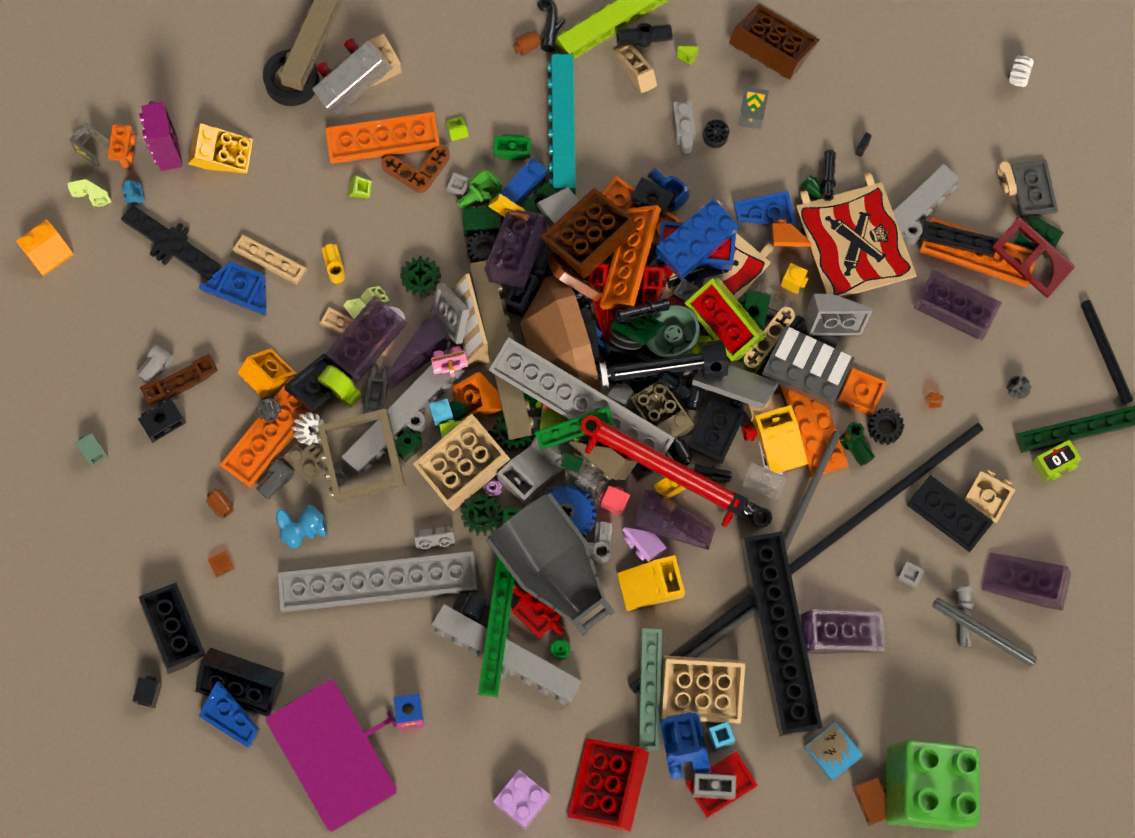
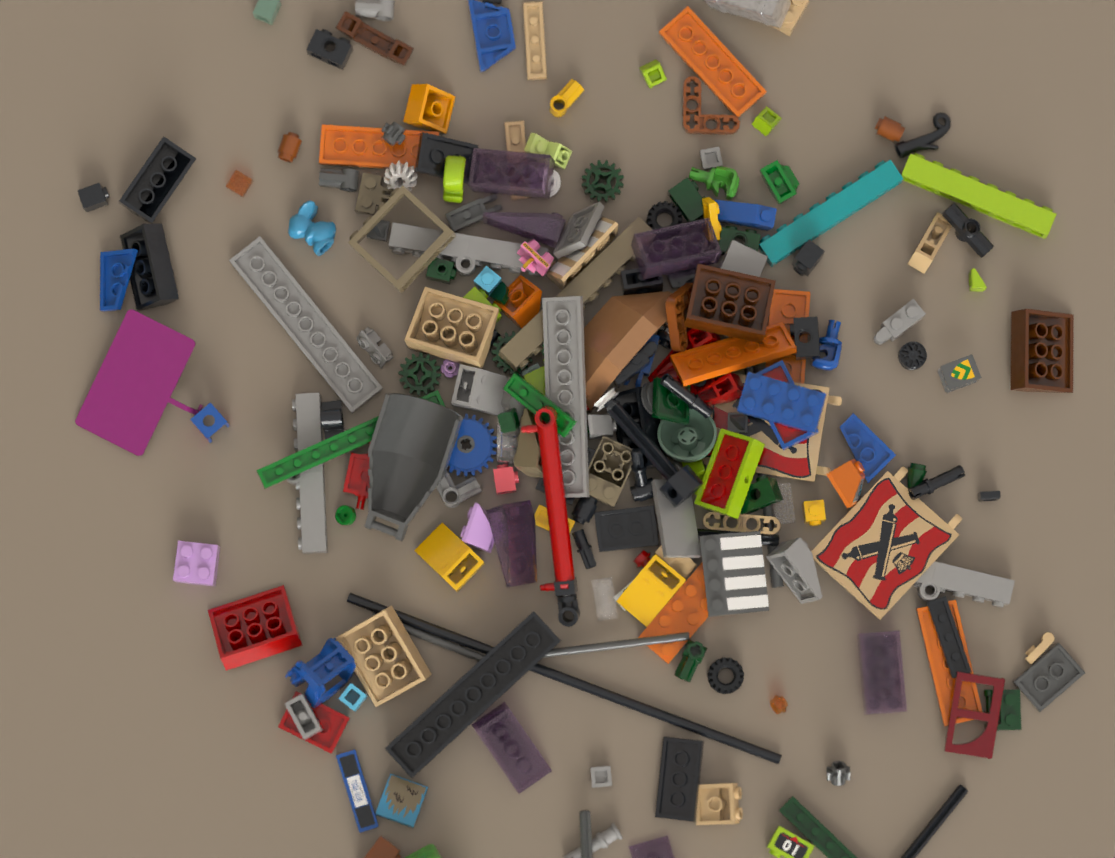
camera: 60 degrees right, 10 degrees up
sand green plate [638,628,662,750] -> none
orange tile [837,367,887,417] -> none
none -> tile [336,749,379,833]
none -> black brick [792,240,825,277]

